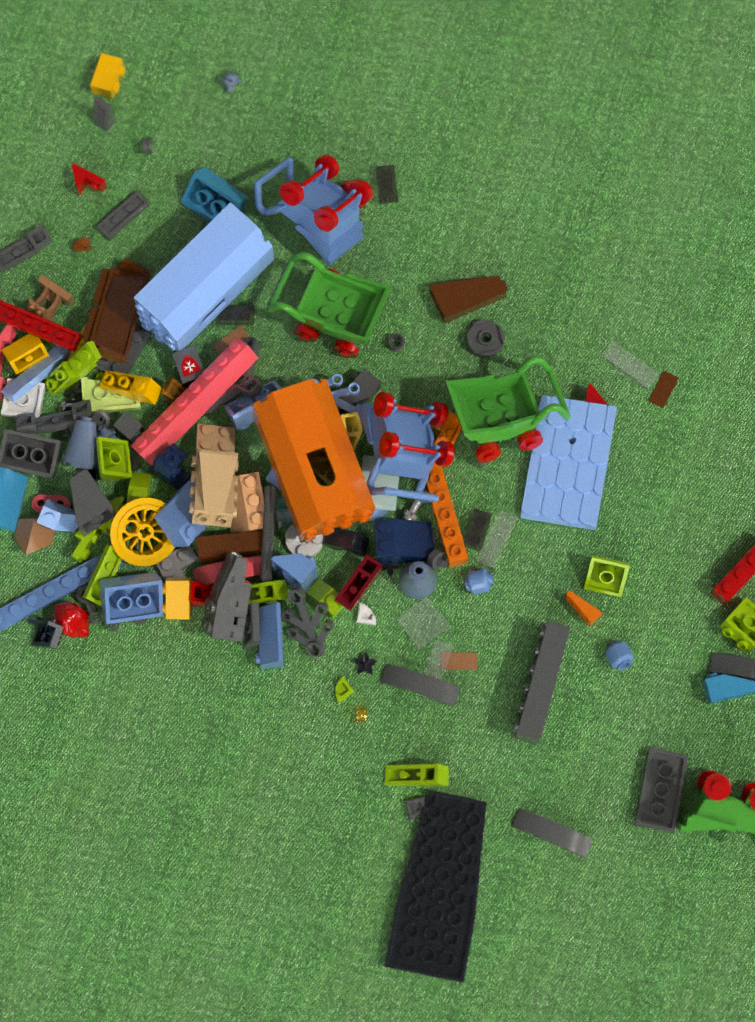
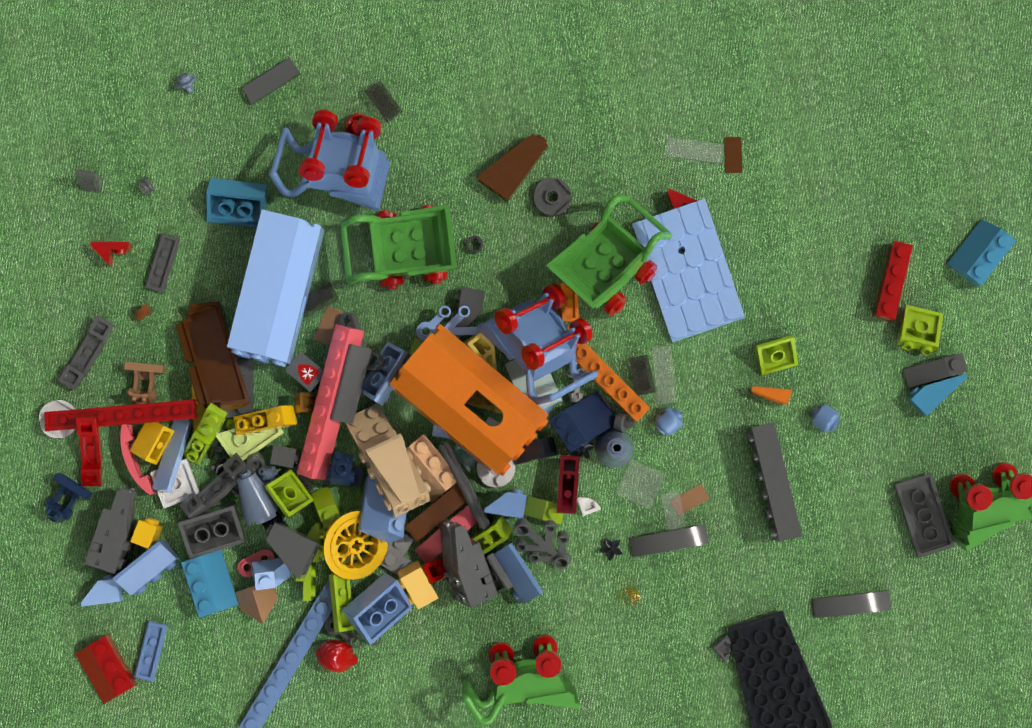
camera: 30 degrees left, 10 degrees up
black bracket [28,617,63,649] -> none
yellow brick [90,53,126,99] -> none
lime tile [335,676,355,703] -> none
lime slope [385,764,449,787] -> none
none -> dark grey tile [242,57,300,105]
none -> dark grey slope [331,344,371,424]
none -> bright green piece [462,634,580,725]

